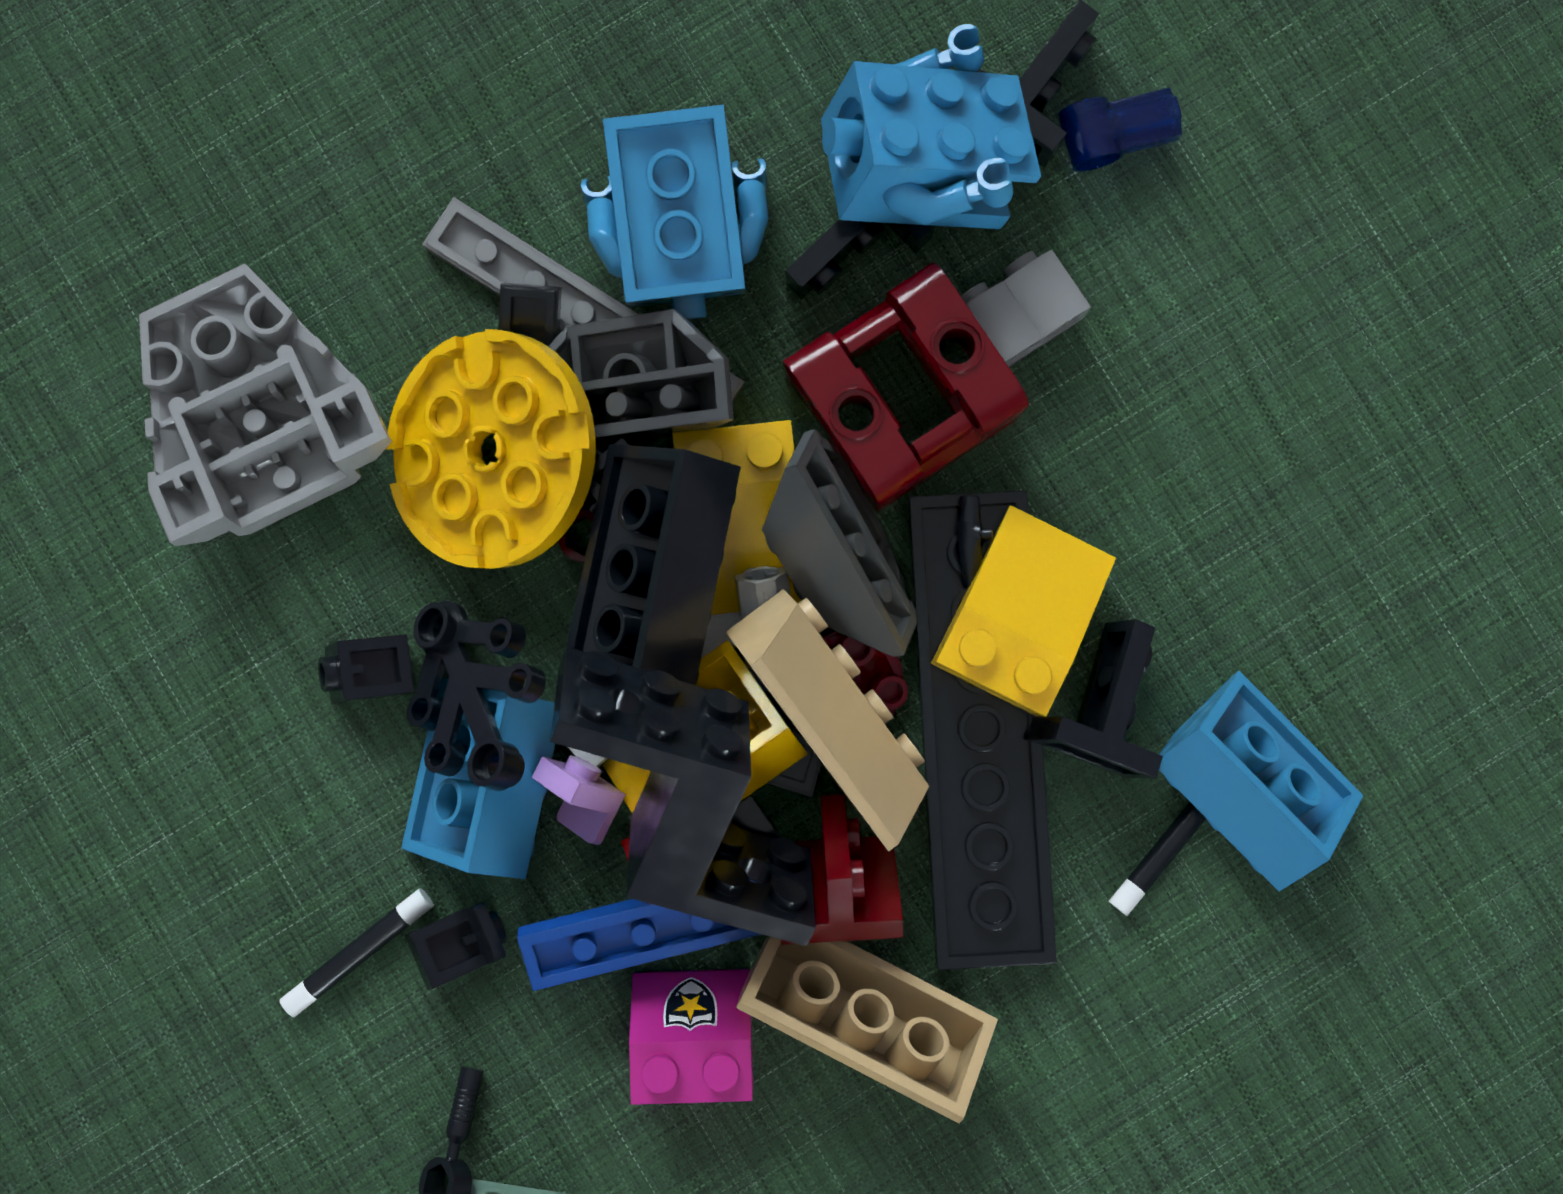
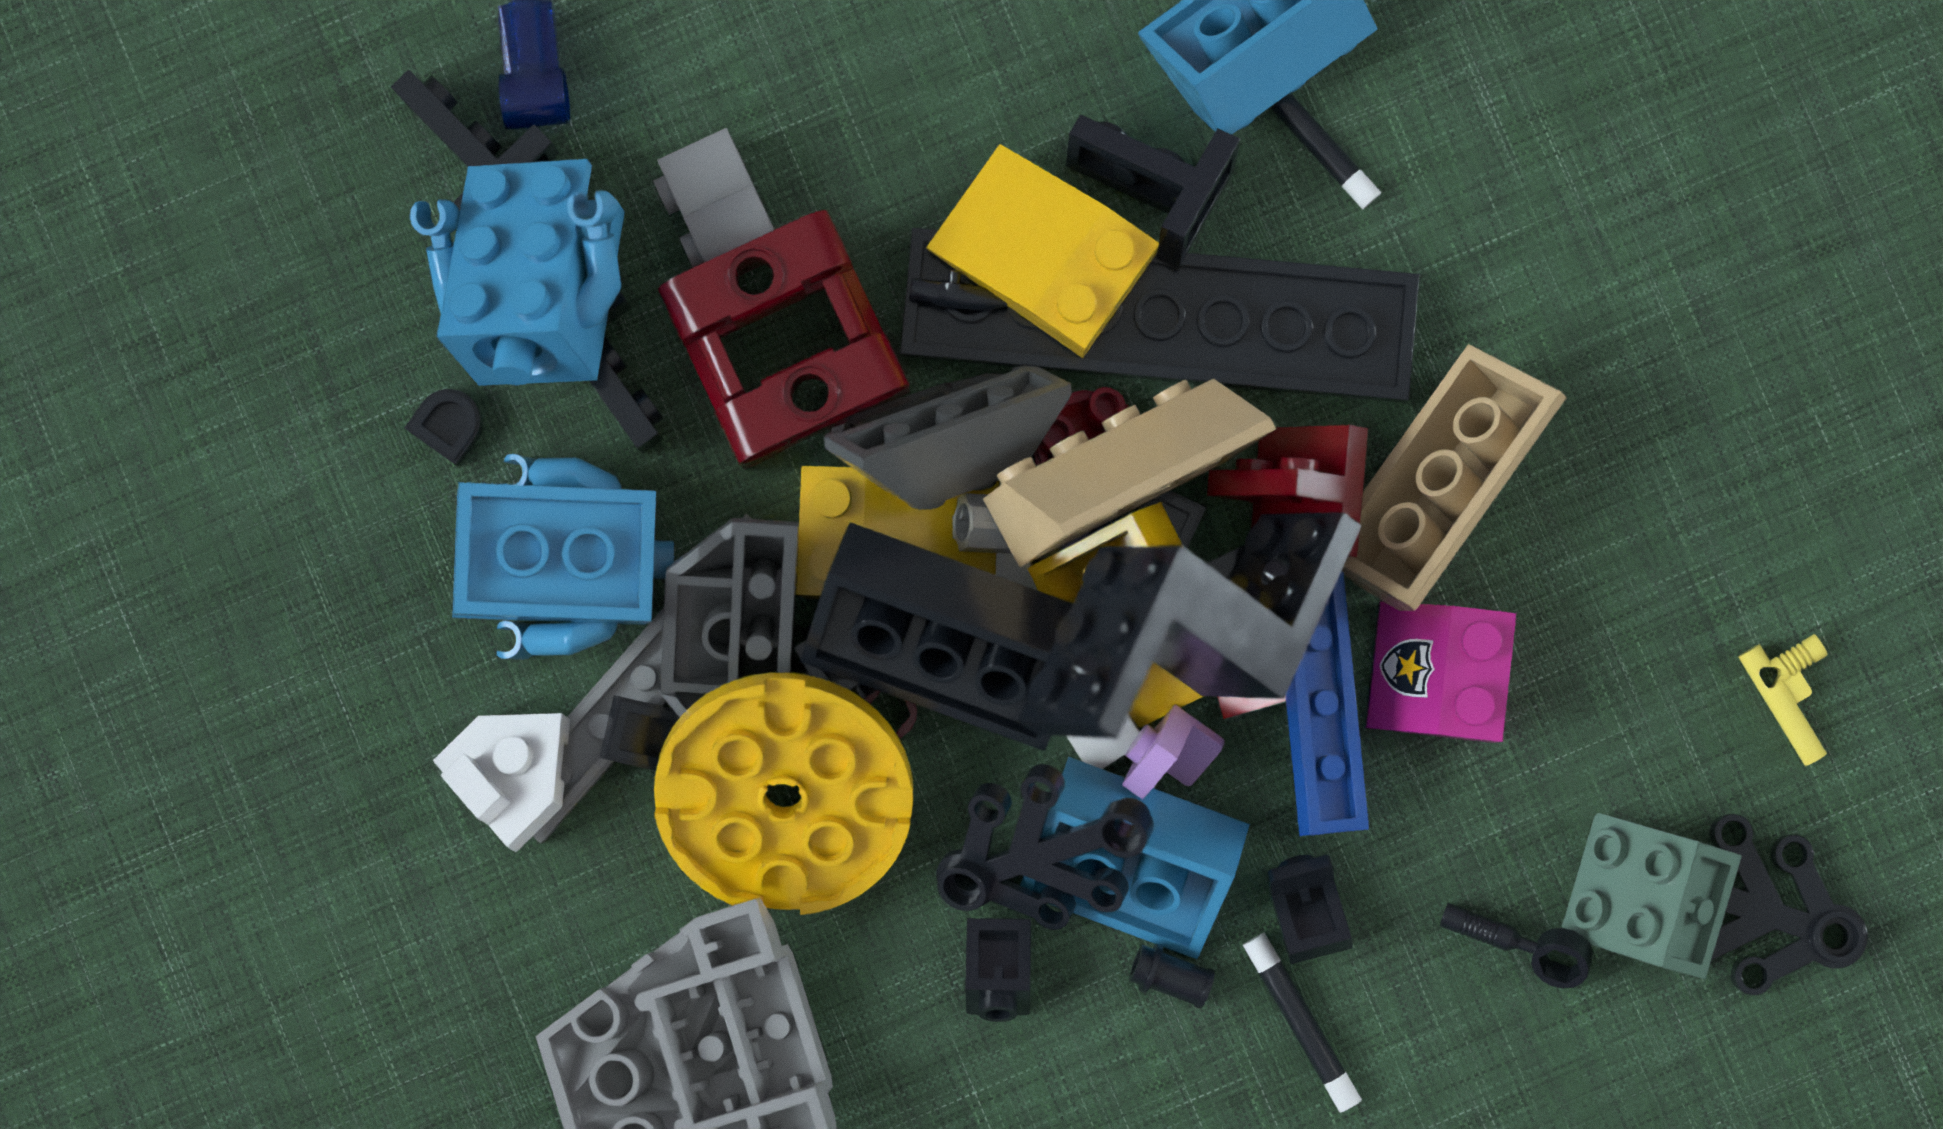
camera: 80 degrees left, 0 degrees up
none -> black tile [404,389,483,467]
none -> white plate [433,713,570,852]
none -> black pin [1129,943,1215,1009]

